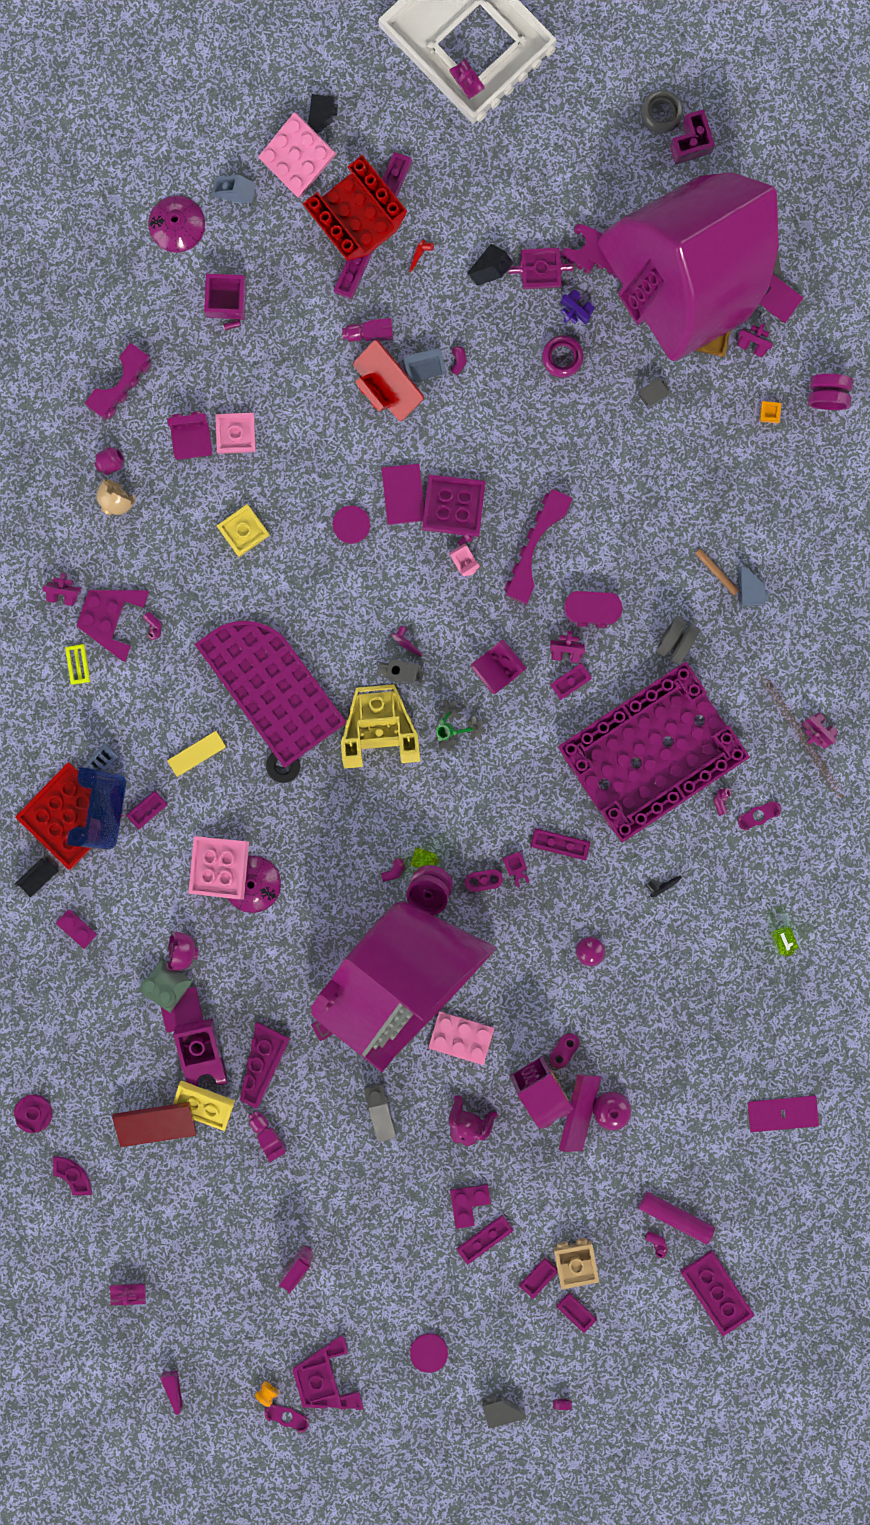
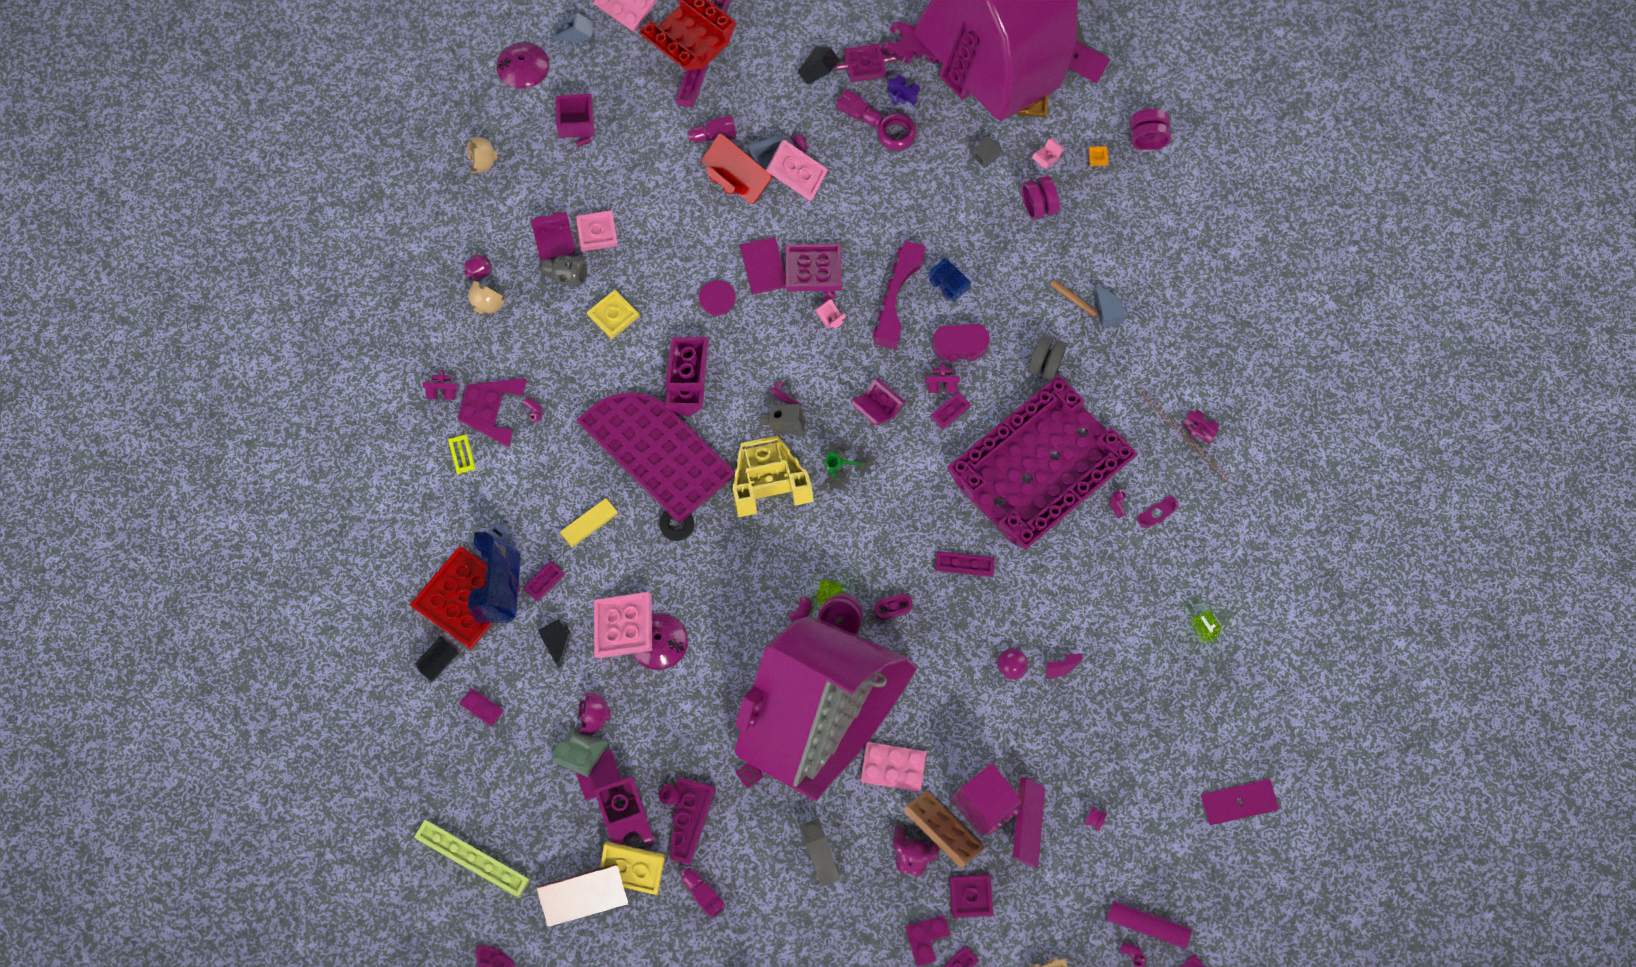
camera: 10 degrees left, 20 degrees down
magenta tile [14,1094,53,1133] -> none
magenta arch [84,343,151,421] -> none
red bar [409,239,434,273] -> none
magenta plate [502,851,529,887] -> none
magenta plate [549,1033,579,1069] -> none
magenta cylinder [593,1092,632,1131] -> none
black bar [646,876,682,897] -> none
magenta hips [737,323,773,358] -> none
none -> yellowish green plate [414,820,530,898]
none -> tan cylinder [468,137,497,173]
none -> black slope [538,619,571,668]
none -> dark grey piece [540,255,587,287]
none -> magenta tile [659,784,679,805]
none -> magenta slope [665,337,709,417]
none -> bright pink plate [766,140,828,200]
none -> magenta piece [837,89,883,127]
none -> medium nougat plate [903,791,985,869]
none -> clear blue brick [929,258,971,302]
none -> magenta tile [949,874,994,919]
none -> magenta wheel [1021,175,1060,221]
none -> bright pink bracket [1032,138,1064,169]
none -> magenta slope [1045,653,1083,679]
none -> magenta wheel [1084,806,1108,831]

